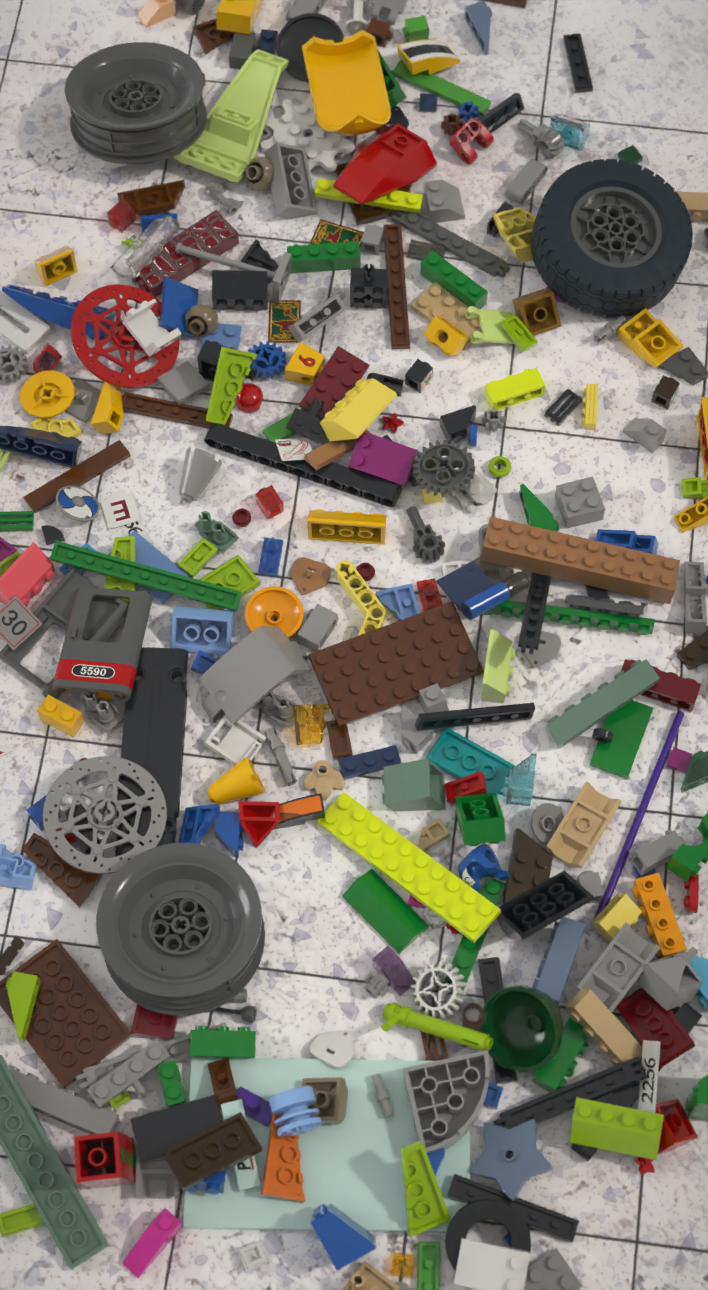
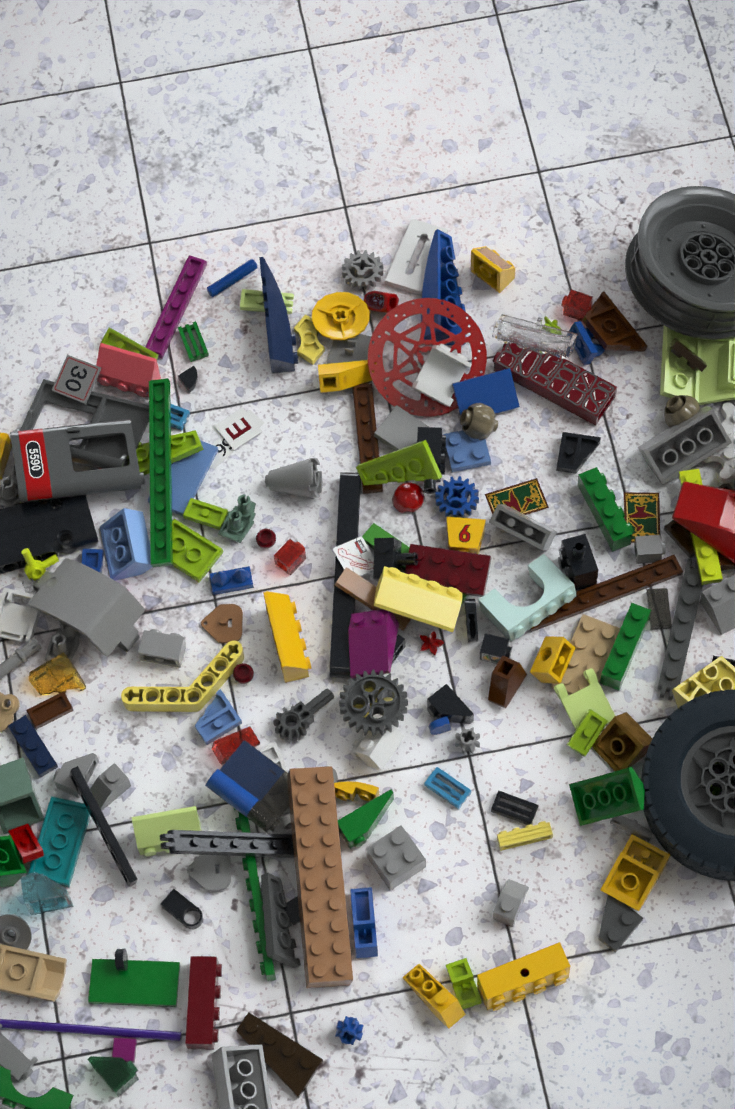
camera: 75 degrees right, 0 degrees up
reddish brown tile [24,440,130,514] -> none
shield [55,486,100,521] -> none
light grey tile [176,242,291,303] -> none
light grey piece [205,182,244,216] -> none
black slope [212,270,269,311] -> none
light orange dish [245,586,304,638] -> none
reddish brown plate [308,602,484,728] -> none
neon yellow brick [484,368,546,411] -> none
lime piece [488,456,512,478] -> none
sand green brick [546,659,660,748] -> none
dark brown brick [651,375,680,409] -> none
light grey slope [684,561,707,633] -> none
none -> neon yellow piece [21,548,59,581]
none -> black piece [160,889,203,929]
none -> yellow slope [334,781,380,801]
none -> dark azure tile [424,767,472,809]
none -> light aqua arch [478,554,576,642]
none -> reddish brown slope [488,655,527,709]
none -> green slope [569,767,645,826]
none -> dark brown plate [670,338,707,372]

